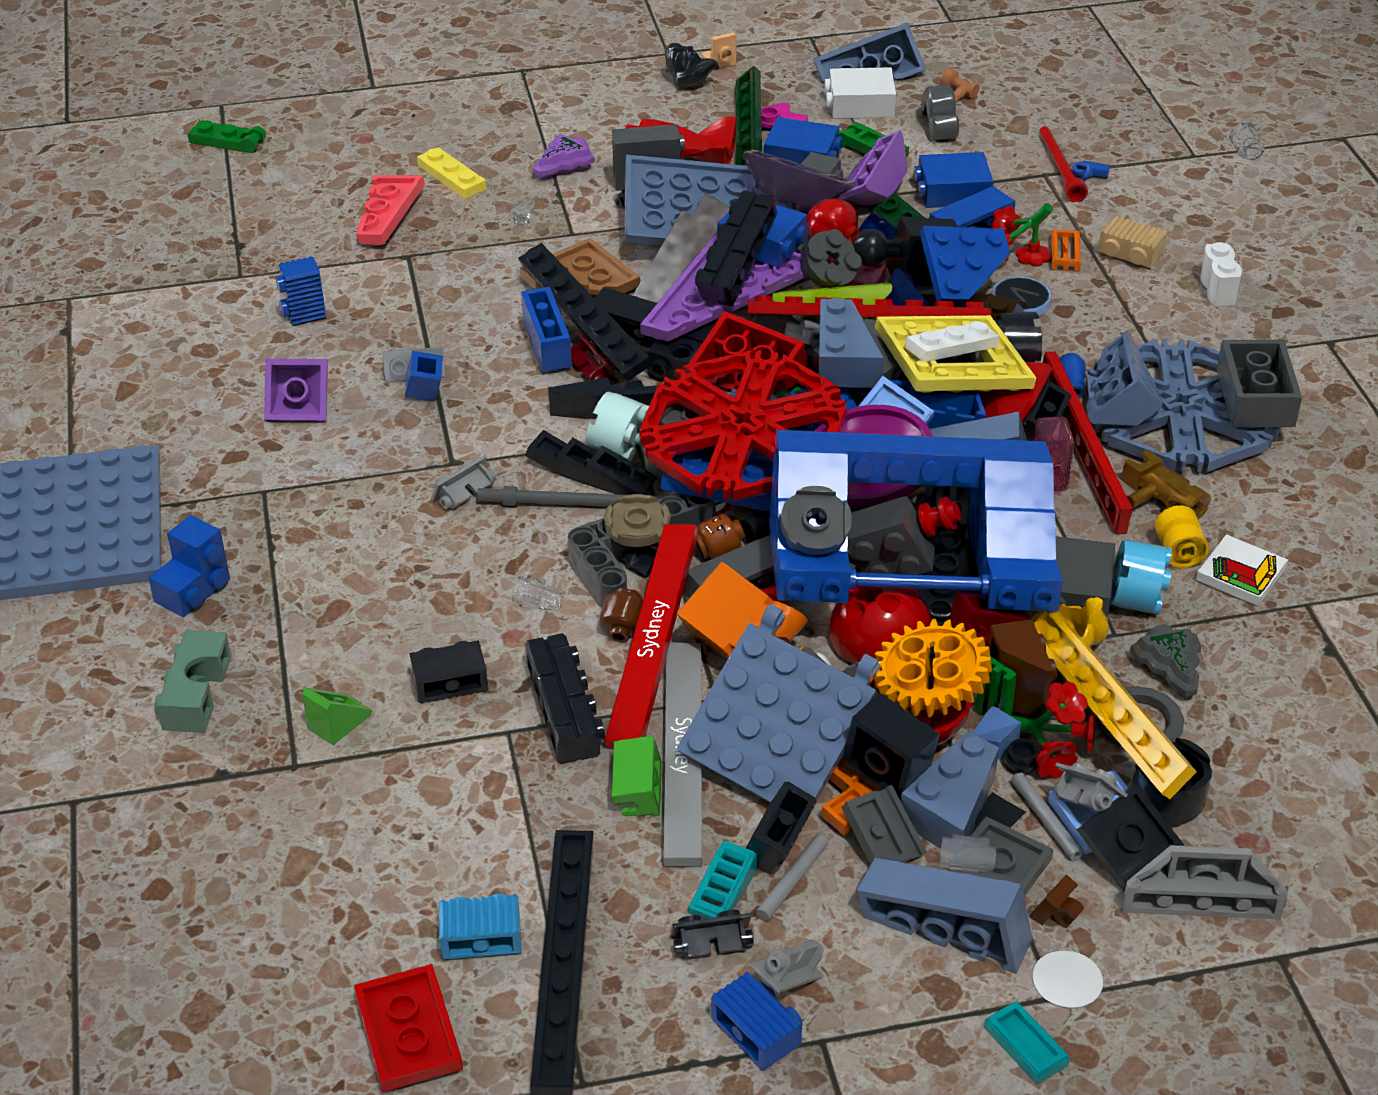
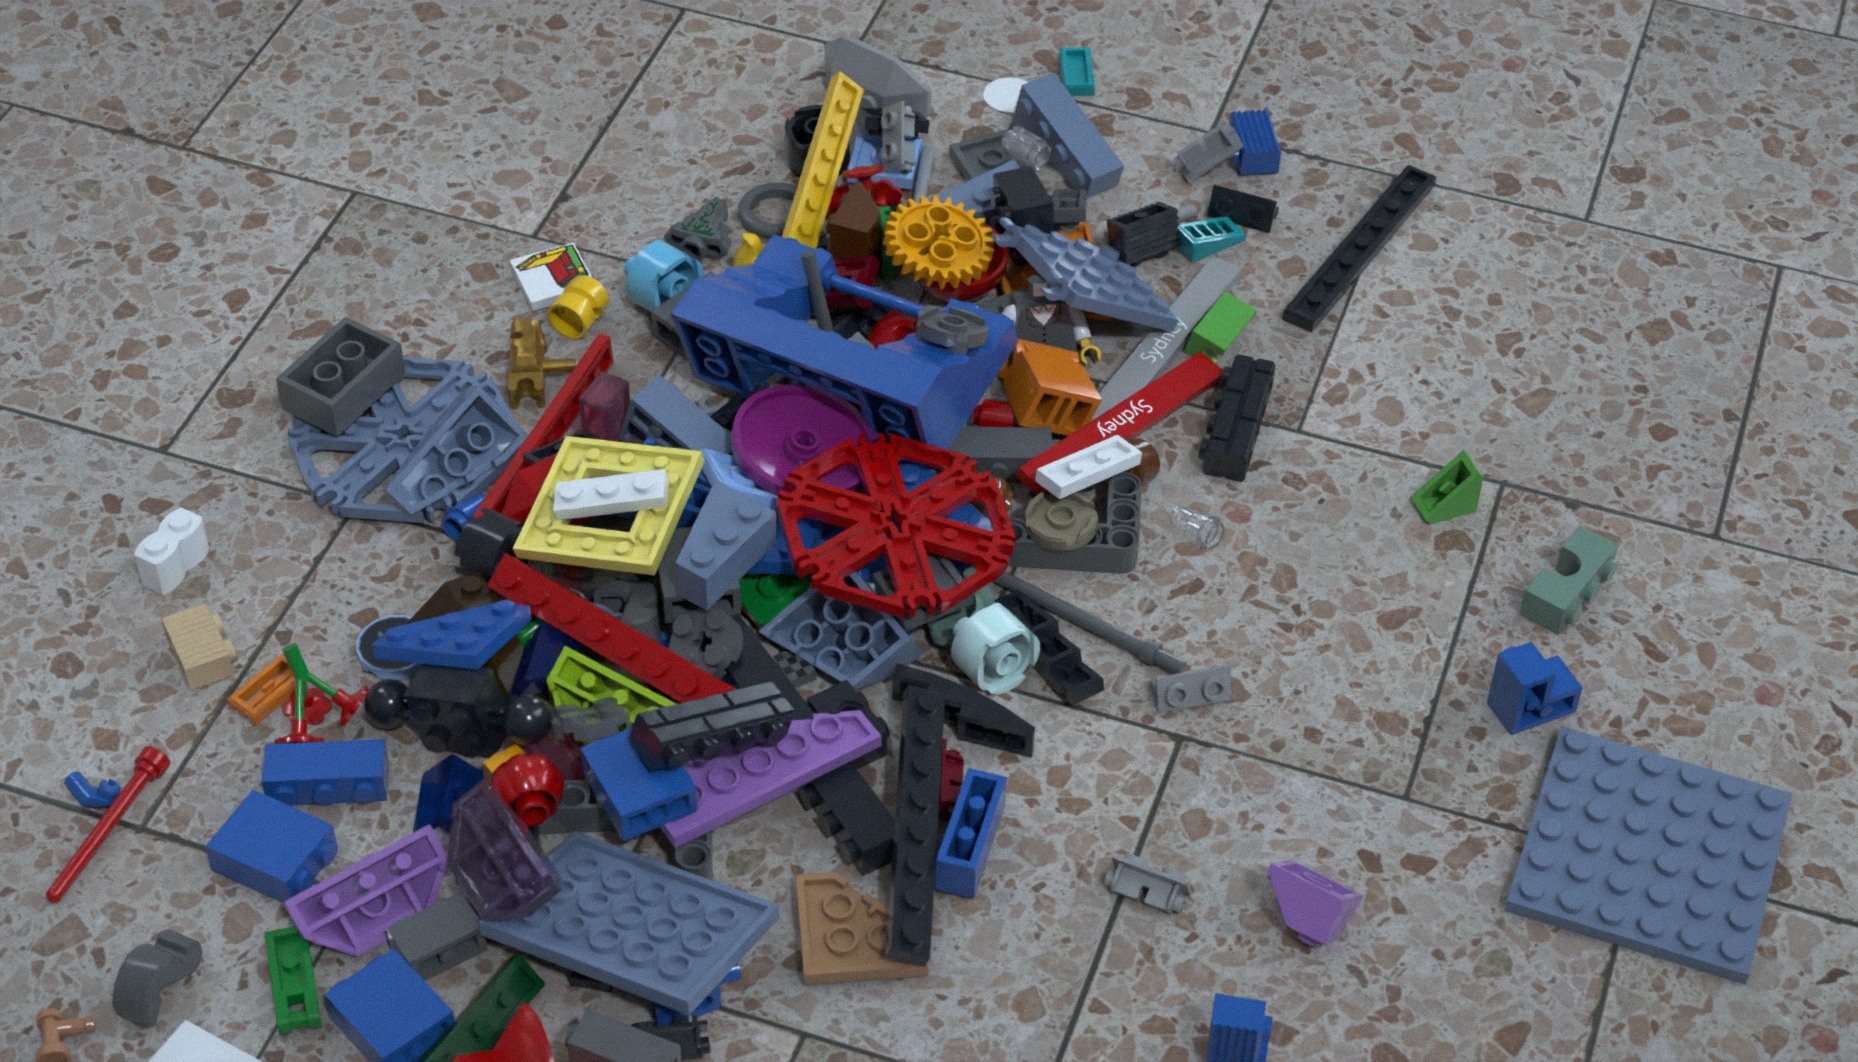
camera: 150 degrees left, 5 degrees up
red plate [353,964,463,1092] -> none
blue brick [405,351,443,401] -> none
black brick [409,640,488,704] -> none
dark azure brick [439,894,522,960] -> none
wedge [633,193,730,303] -> none
red wedge [689,311,808,393] -> none
dark green hinge [873,192,925,229] -> none
reddish brown tile [1030,874,1084,928] -> none
none -> dark grey bar [801,250,834,332]
none -> white plate [1035,435,1142,499]

